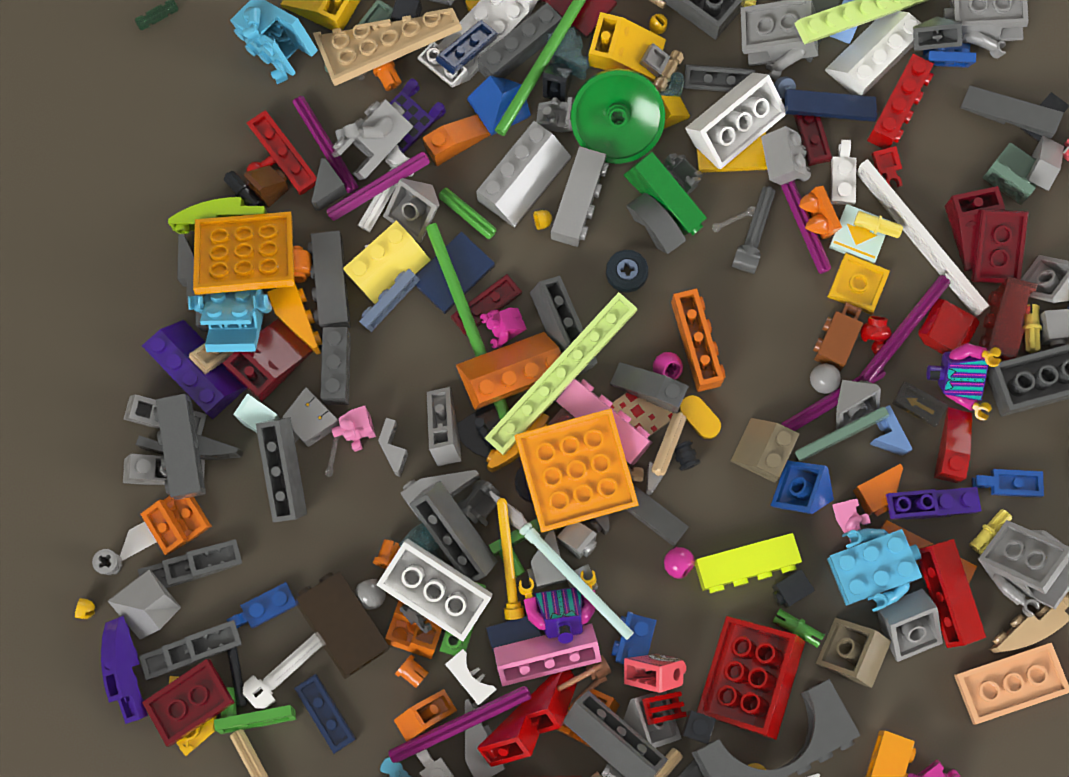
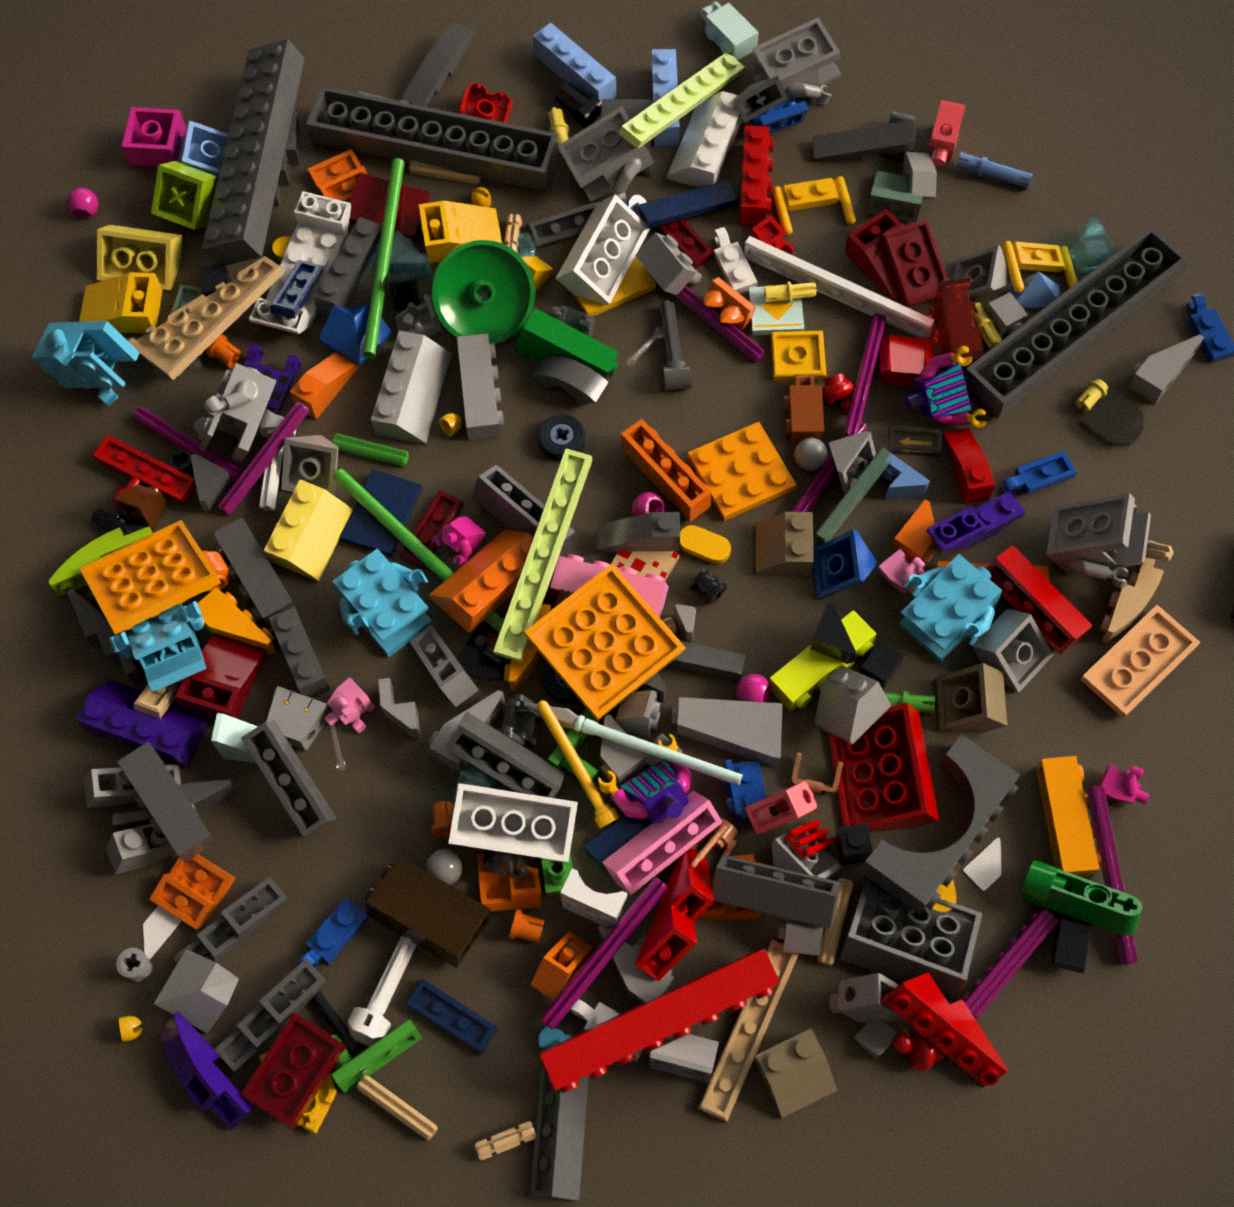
camera: 25 degrees left, 10 degrees down
sand blue plate [359,269,420,332] -> none
light grey tile [640,43,670,77] -> none
tan axle [652,412,686,476] -> none
light yellow axle [969,509,1012,555] -> none
none -> black bush [168,449,193,475]
none -> medium azure torso [332,549,433,657]
none -> light grey slope [672,697,782,767]
none -> light orange plate [688,422,796,521]
none -> yellow plate [772,176,856,235]
none -> medium nougat piece [791,752,843,794]
none -> black slope [810,602,856,664]
none -> light grey slope [814,665,892,744]

